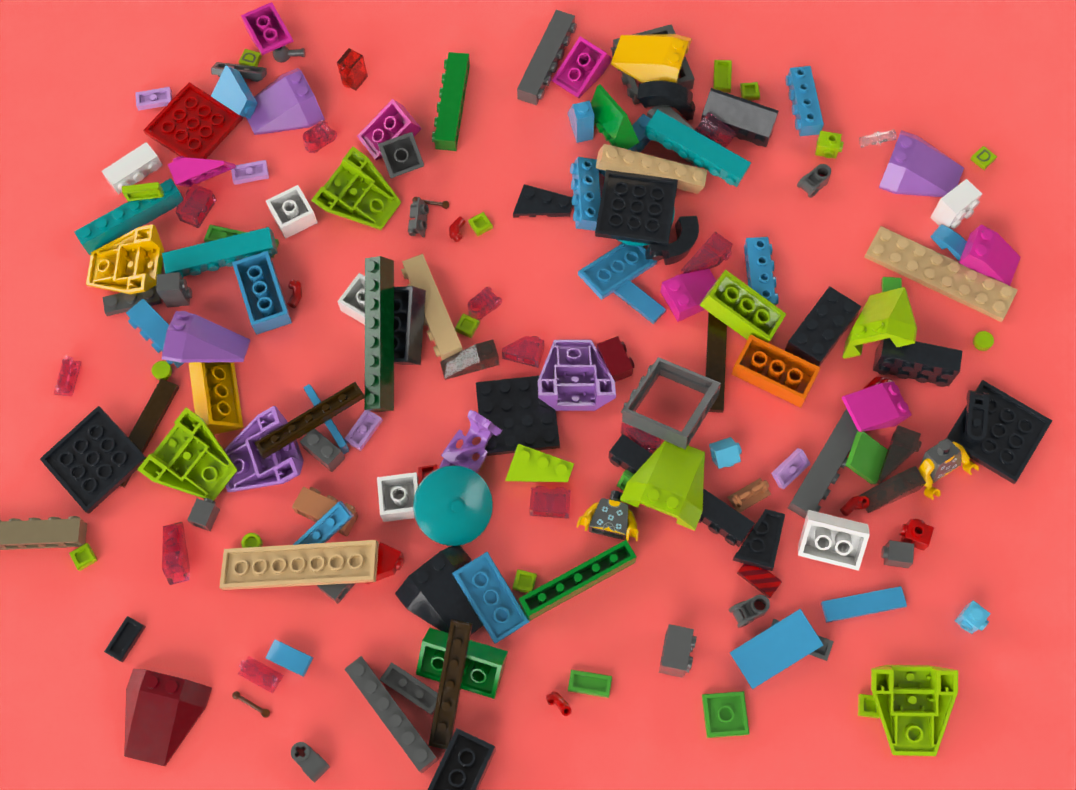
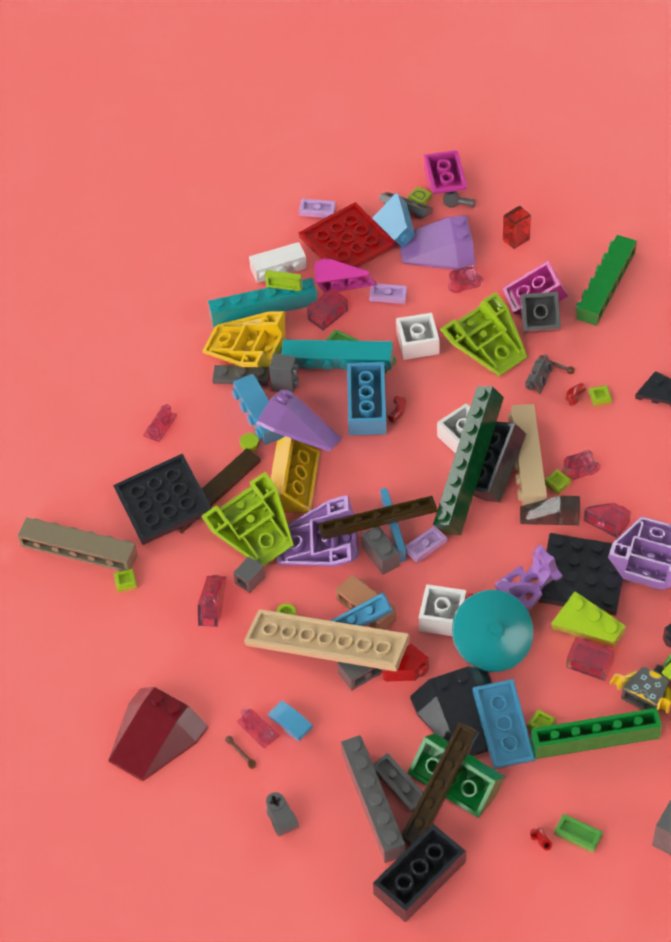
camera: 20 degrees right, 15 degrees down
black tile [104,616,146,663] -> none

